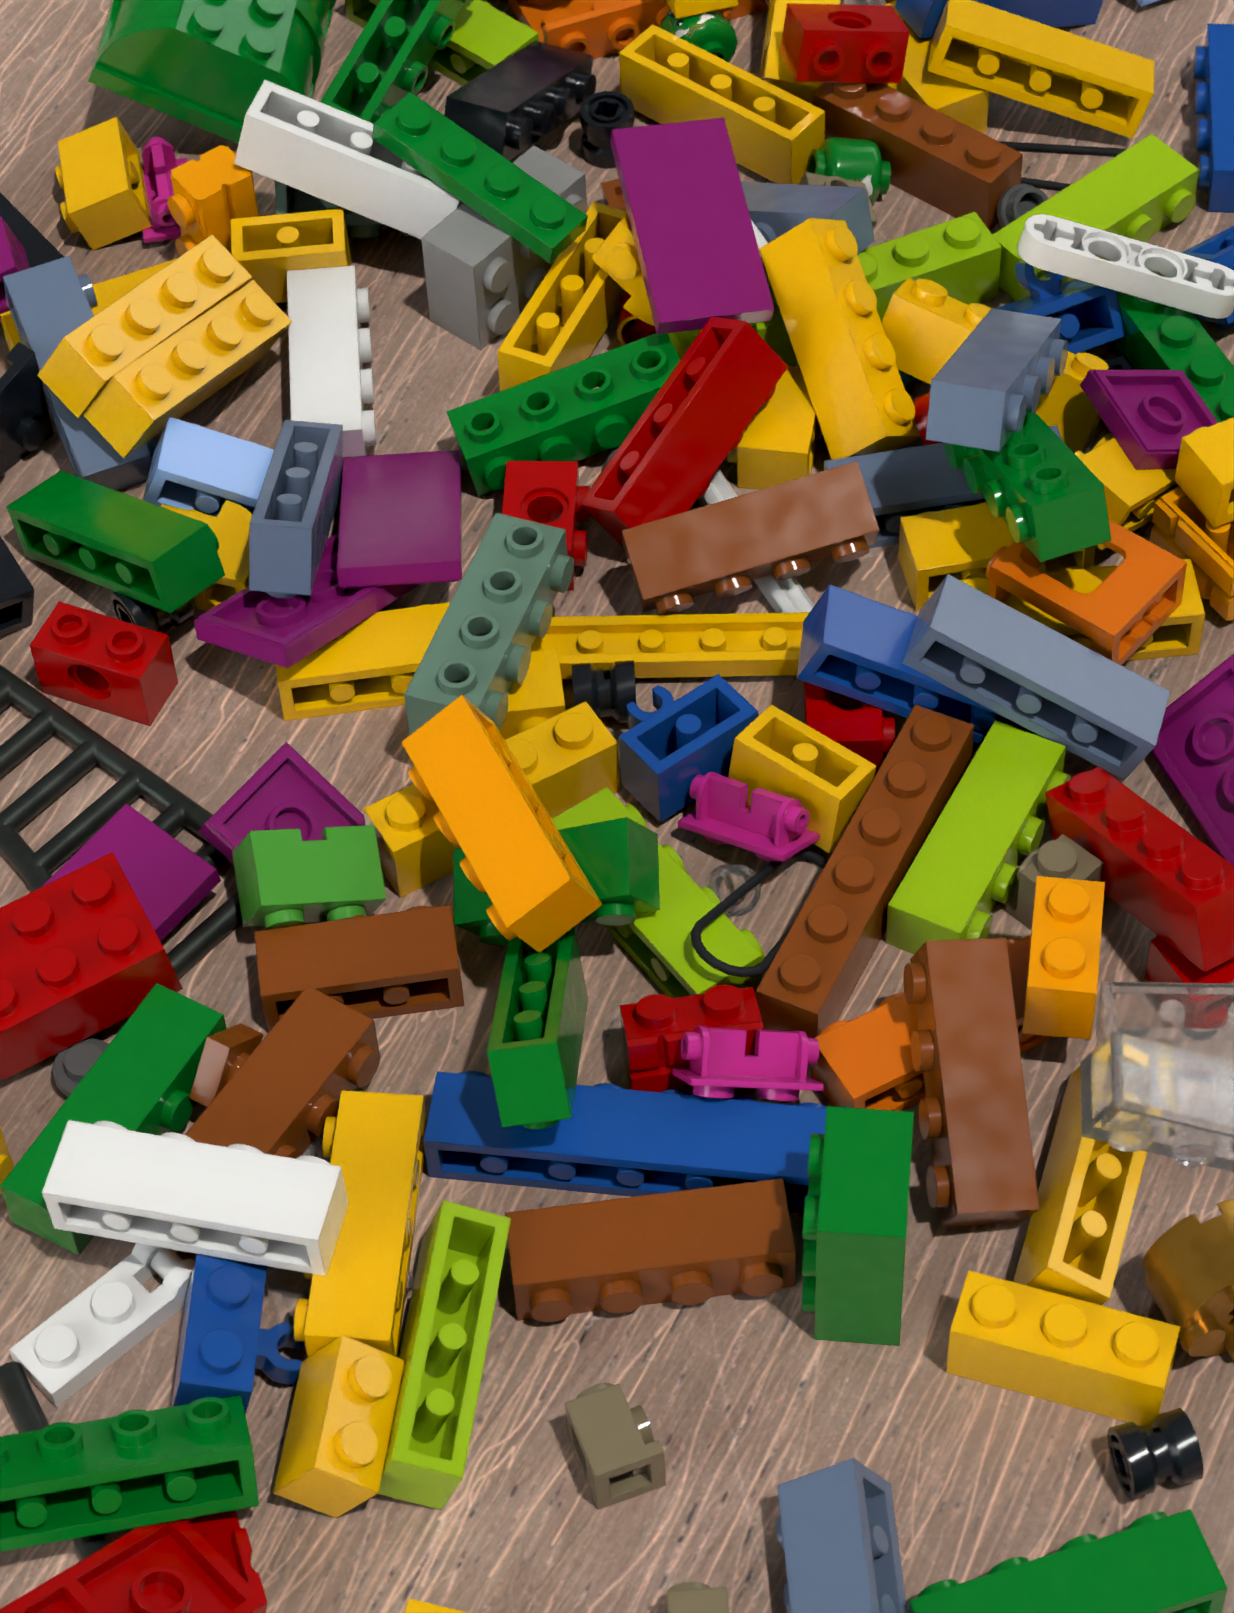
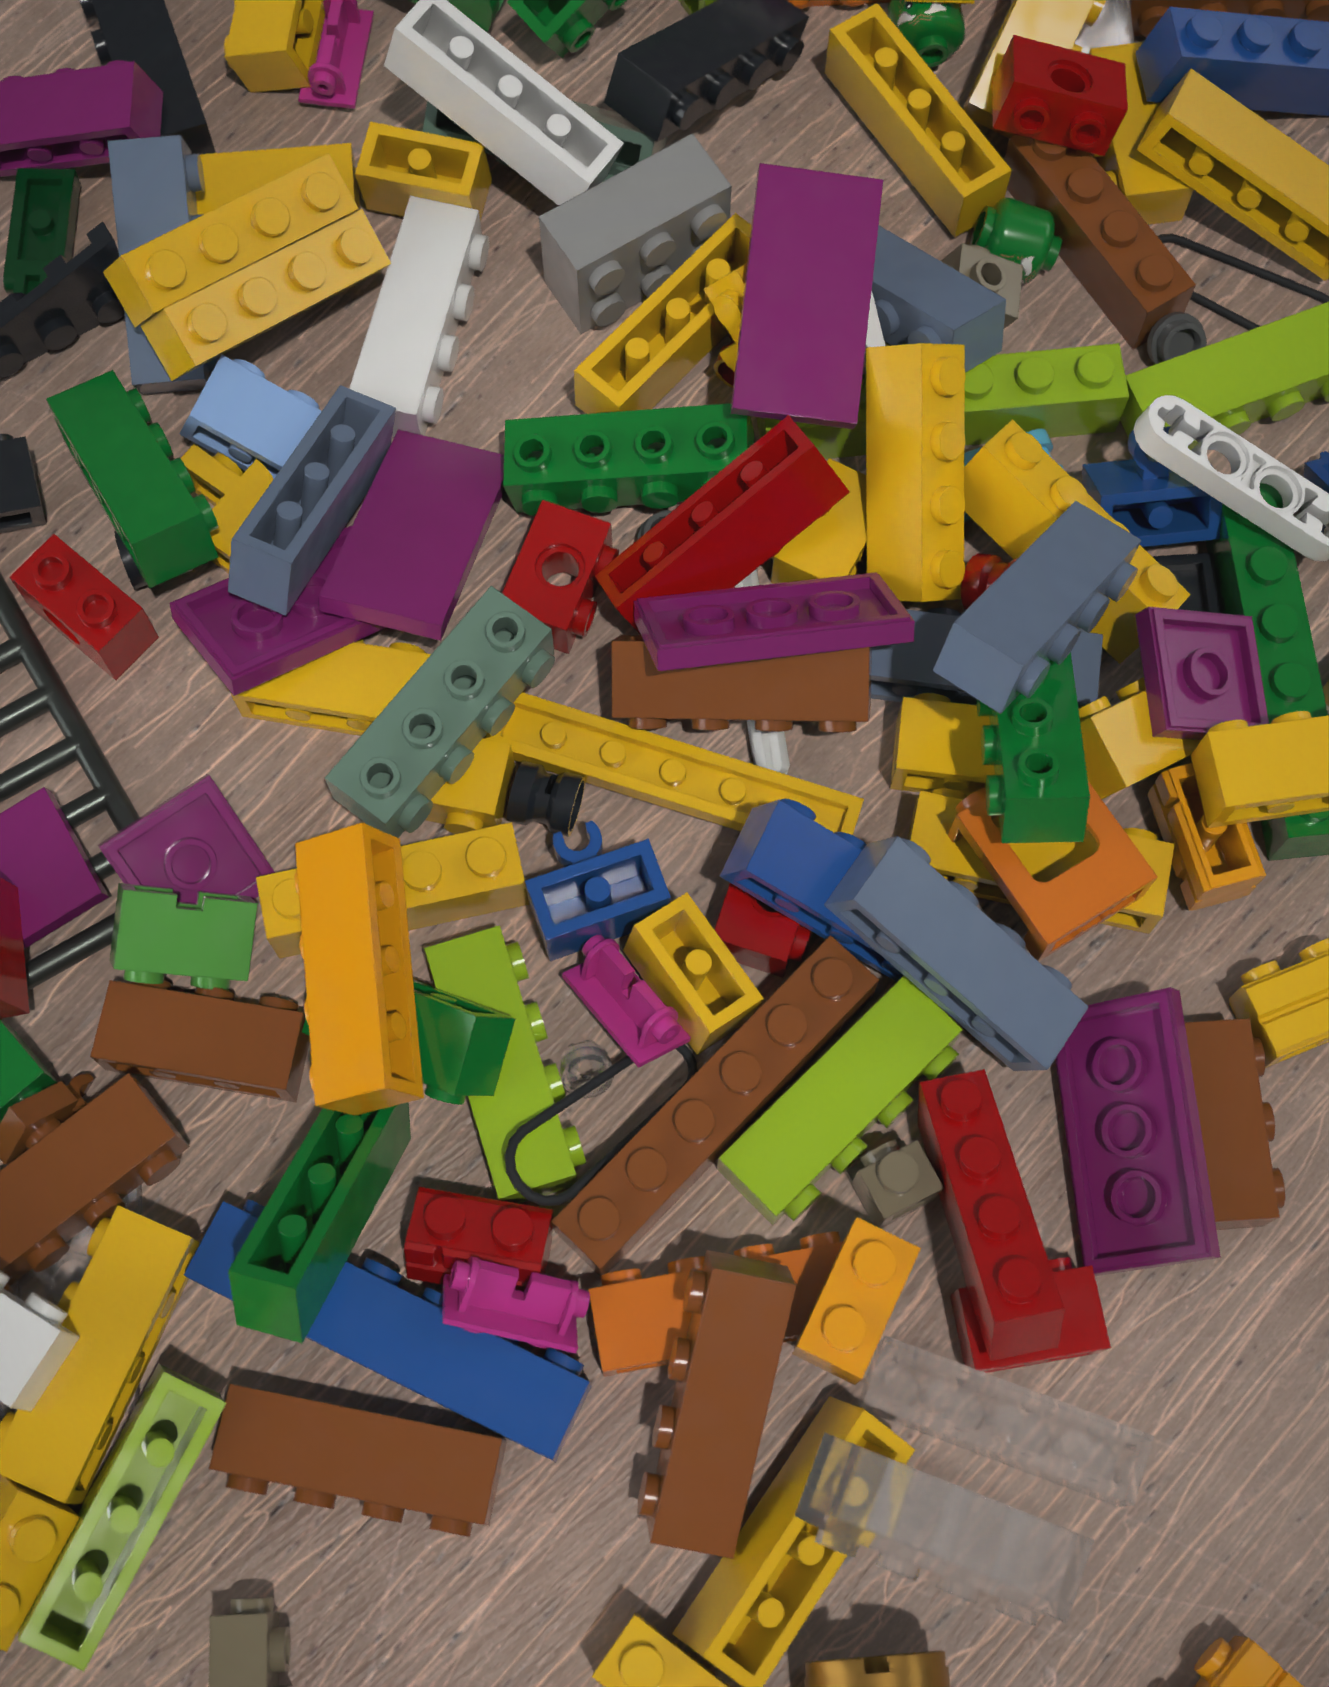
camera: 15 degrees right, 20 degrees up
light orange brick [167,145,259,257] -> none
green plate [372,92,588,263] -> none
black wheel [580,91,634,169] -> none
green brick [802,1106,914,1346] -> none
none -> magenta tile [633,572,914,671]

